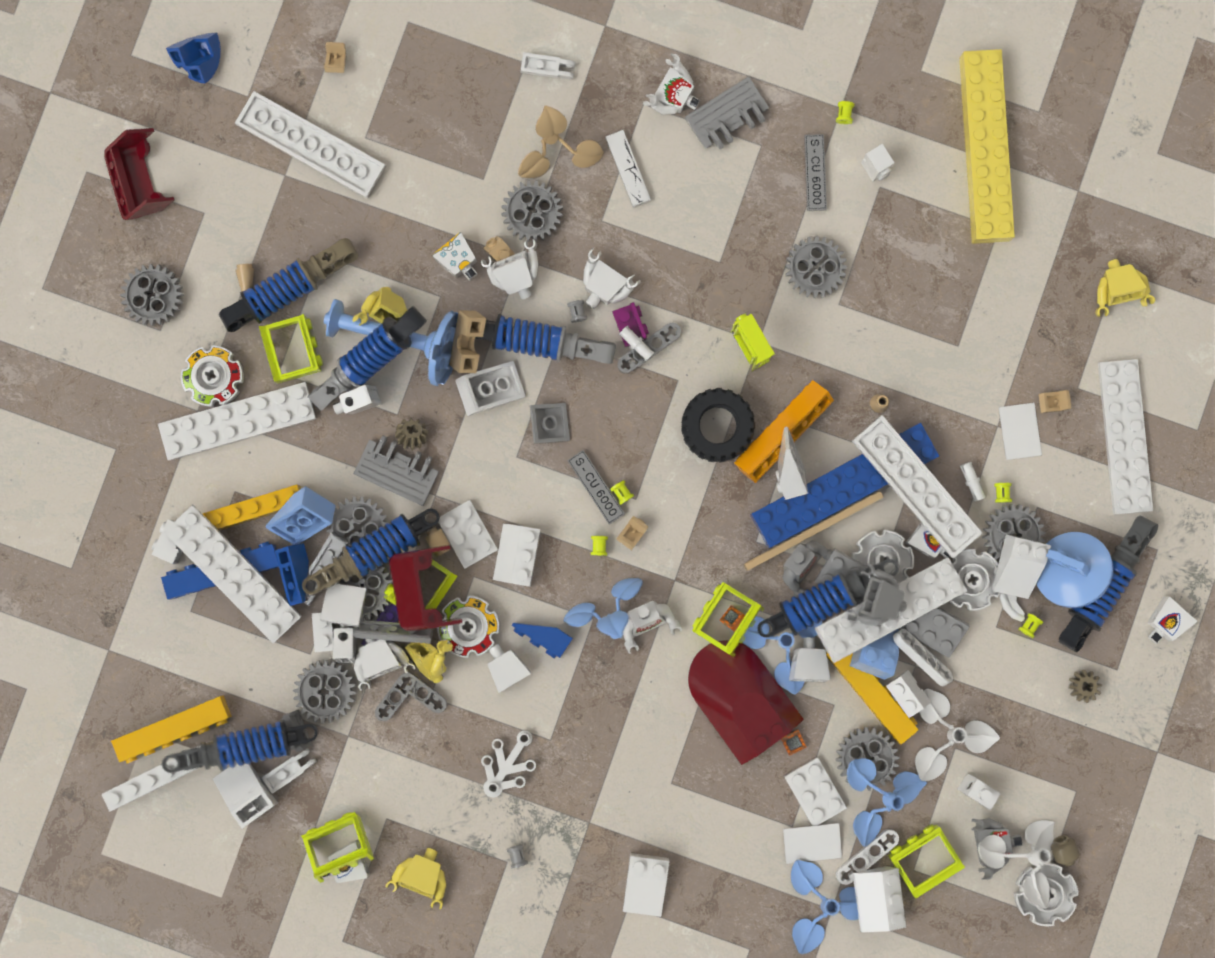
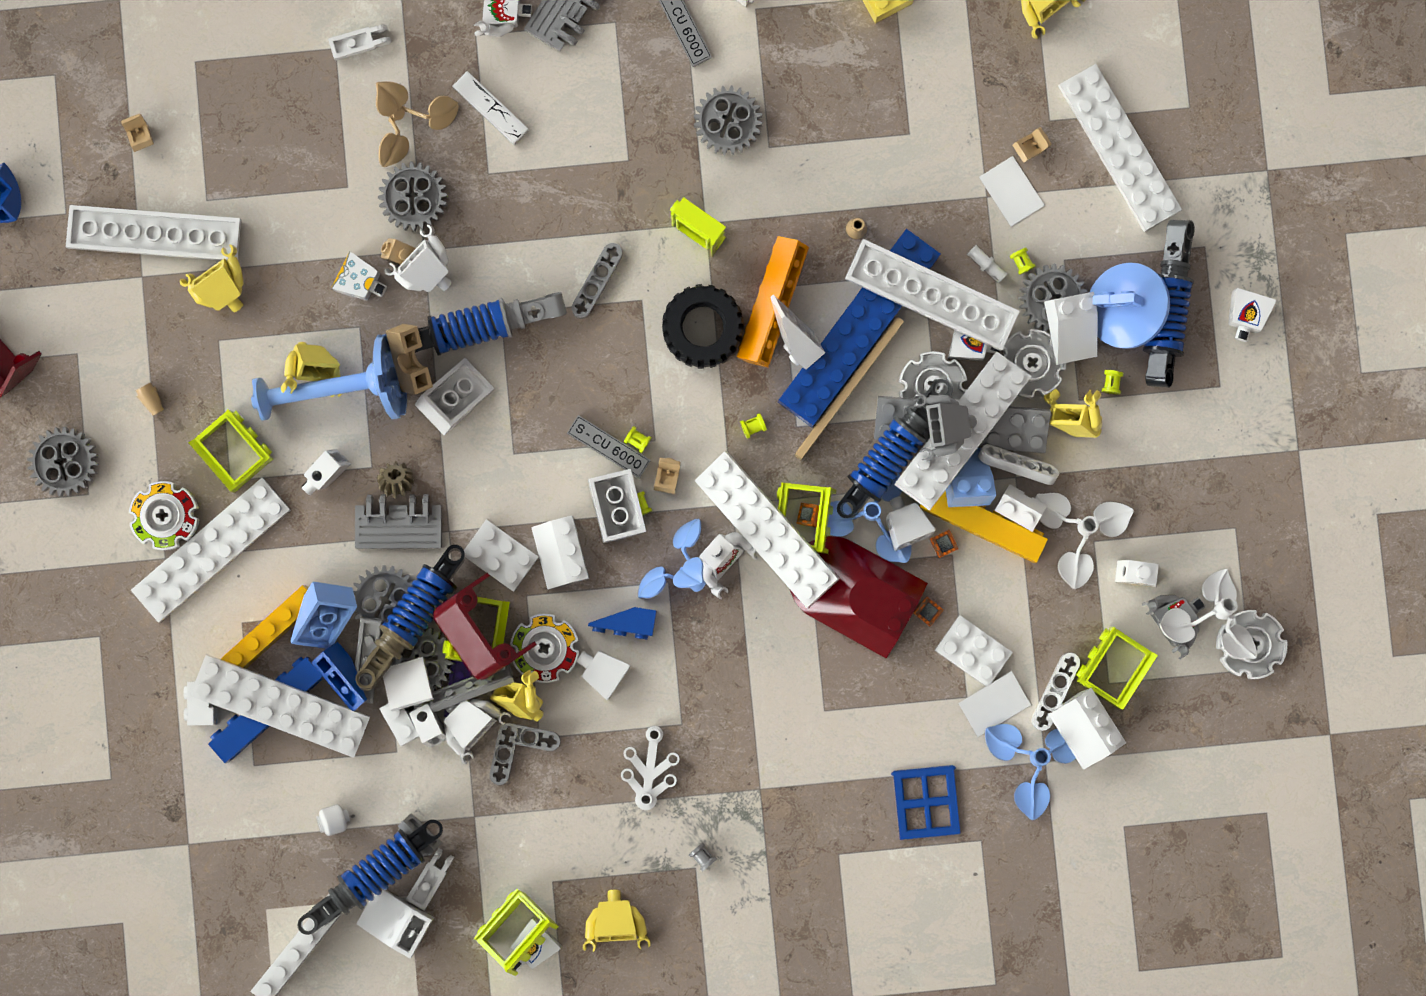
camera: 25 degrees left, 0 degrees up
yellow brick [111,695,232,764] -> none
piece [219,238,358,332] -> none
light grey gear [293,660,357,723] -> none
piece [307,306,427,411] -> none
tan brick [425,527,451,557] -> none
light grey slope [530,403,570,444] -> none
light grey bush [567,300,587,323] -> none
white torso [583,248,641,309] -> none
magenta bracket [612,302,649,348] -> none
white pin [619,326,655,361] -> none
white slope [623,853,669,917] -> none
light grey torso [782,541,832,599] -> none
light grey gear [836,727,900,791] -> none
light blue plant [847,758,927,847] -> none
white piece [999,593,1025,622] -> none
dark tan head [1051,835,1079,866] -> none
dark tan gear [1068,670,1103,703] -> none
none -> light yellow torso [180,244,244,313]
none -> white head [316,804,350,836]
none -> white slope [588,469,646,543]
none -> white plate [695,451,840,608]
none -> neon yellow bush [740,413,767,439]
none -> blue window [891,765,960,840]
none -> tile [929,530,958,558]
none -> light yellow torso [1044,389,1102,438]

